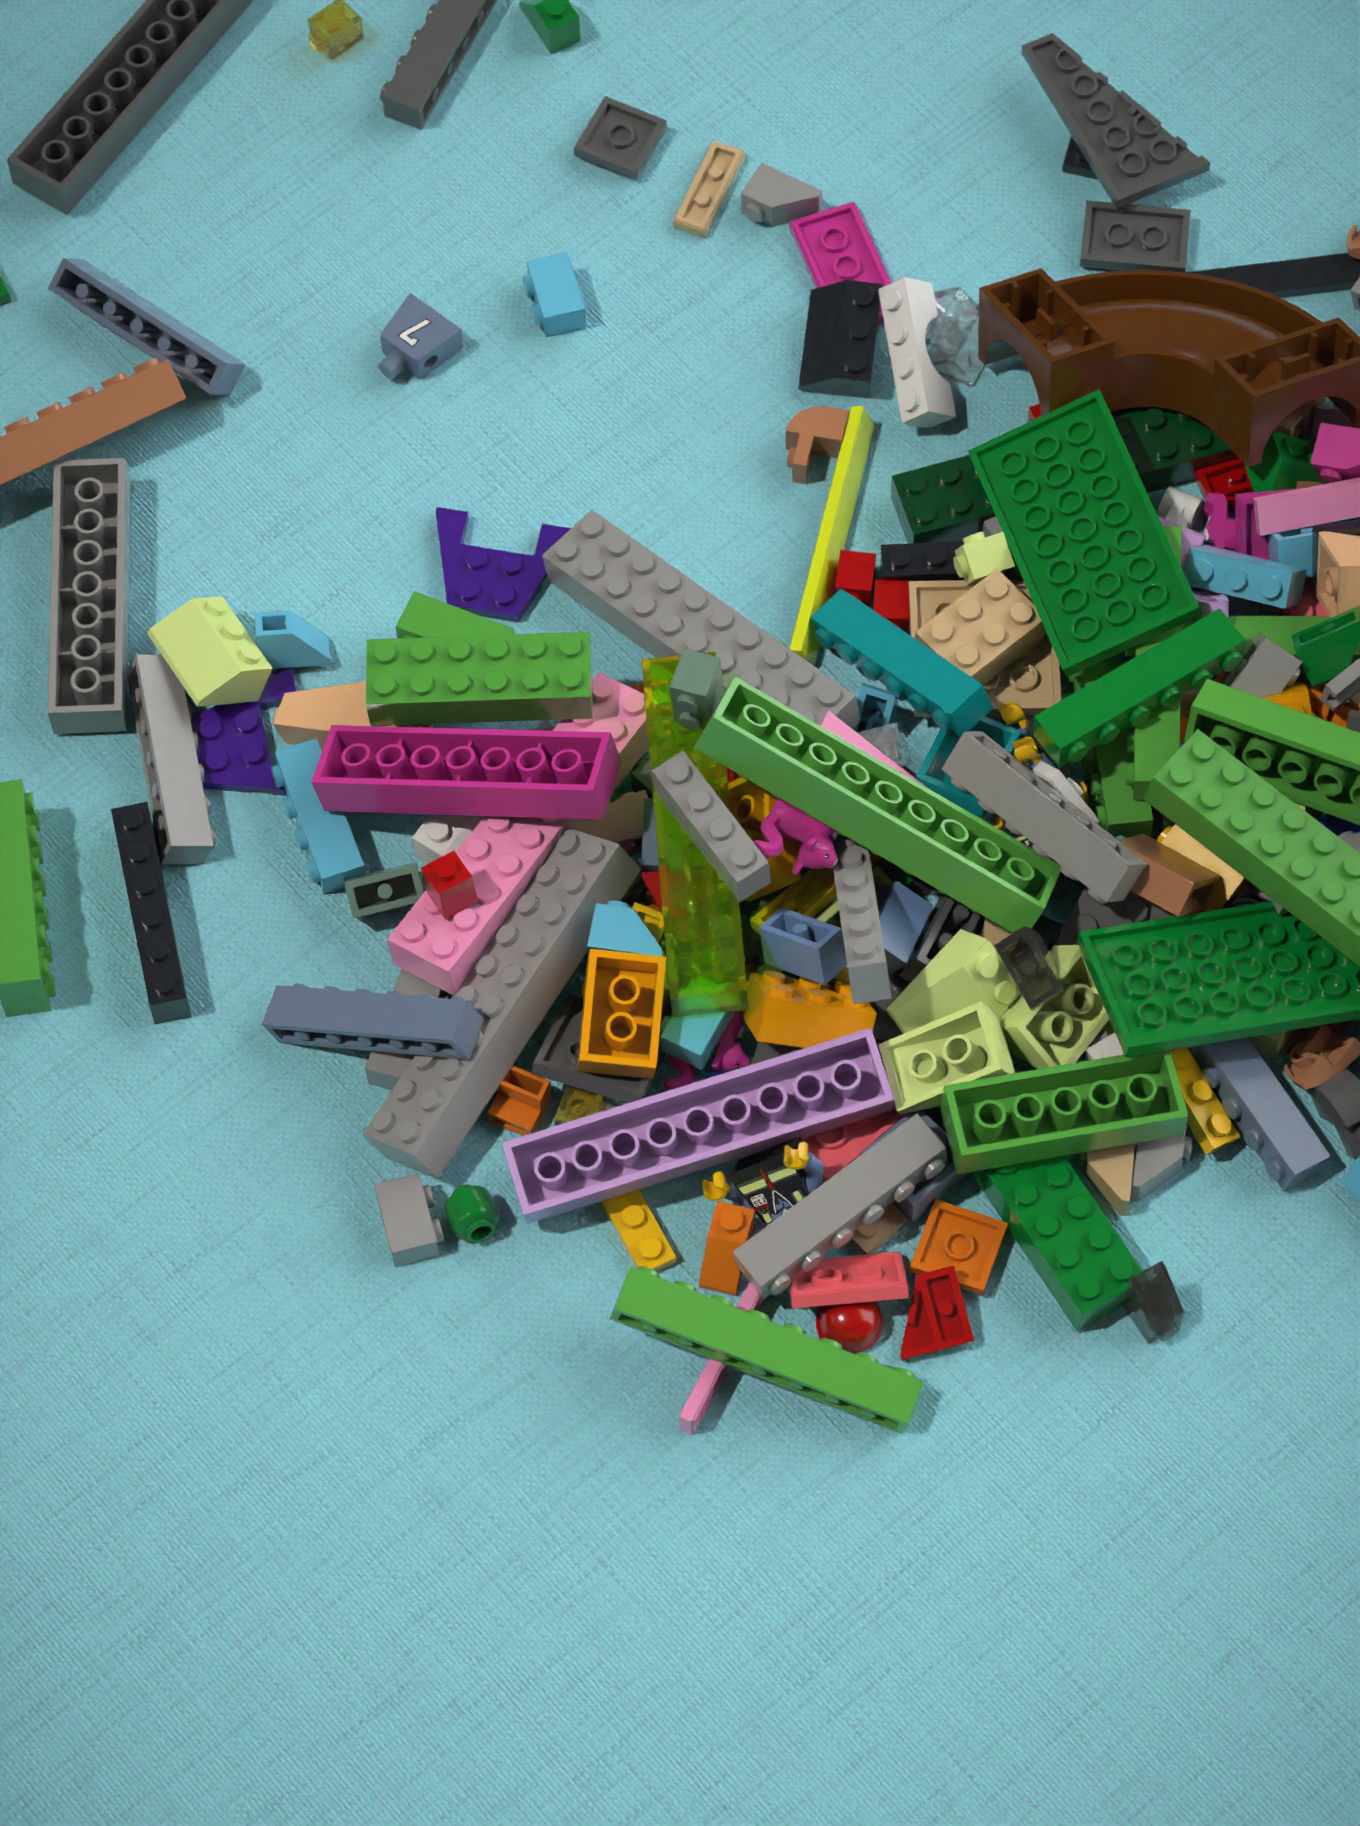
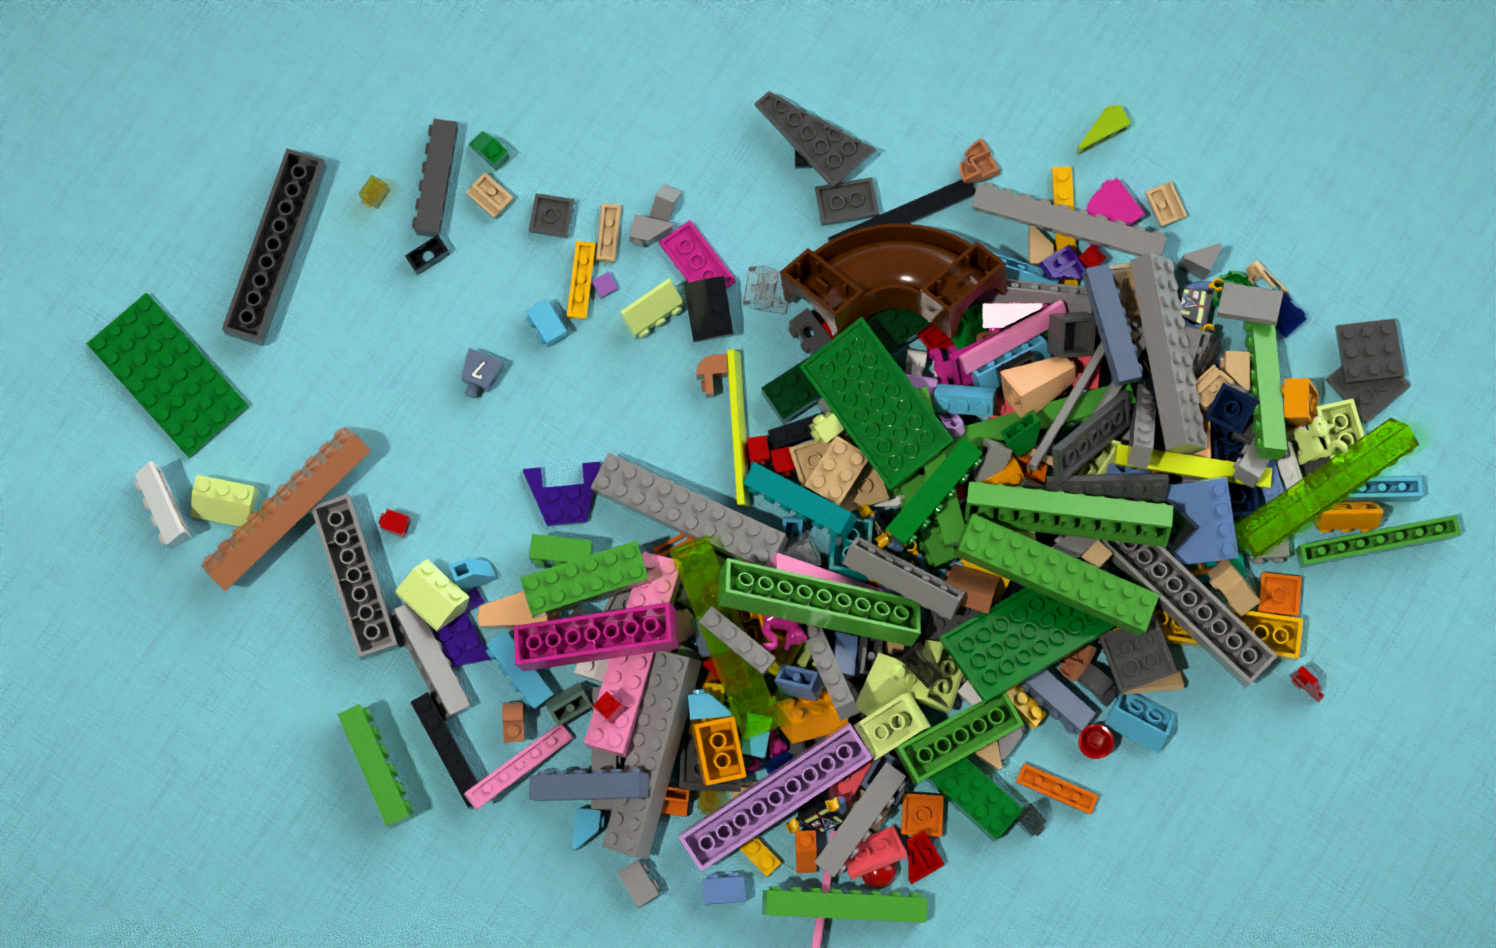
camera: 20 degrees left, 15 degrees up
sand blue brick [48,258,246,395] -> none
green head [444,1184,500,1243] -> none
sand green brick [670,648,724,730] -> none
white arch [878,277,956,428] -> none
white plate [1033,761,1099,823] -> none
none -> red brick [378,509,411,538]
none -> black piece [405,235,450,275]
none -> bright pink tile [464,724,573,810]
none -> tan plate [466,172,514,219]
none -> nougat brick [502,702,525,743]
none -> yellow plate [567,241,596,320]
none -> medium azure slope [572,808,605,850]
none -> medium lavender tile [591,272,618,299]
none -> yellowish green slope [620,278,684,340]
none -> light grey slope [649,184,682,222]
none -> medium blue brick [703,873,746,905]
none -> dark grey brick [788,308,831,355]
none -> orange plate [1015,763,1098,815]
none -> red helmet [1078,724,1114,759]

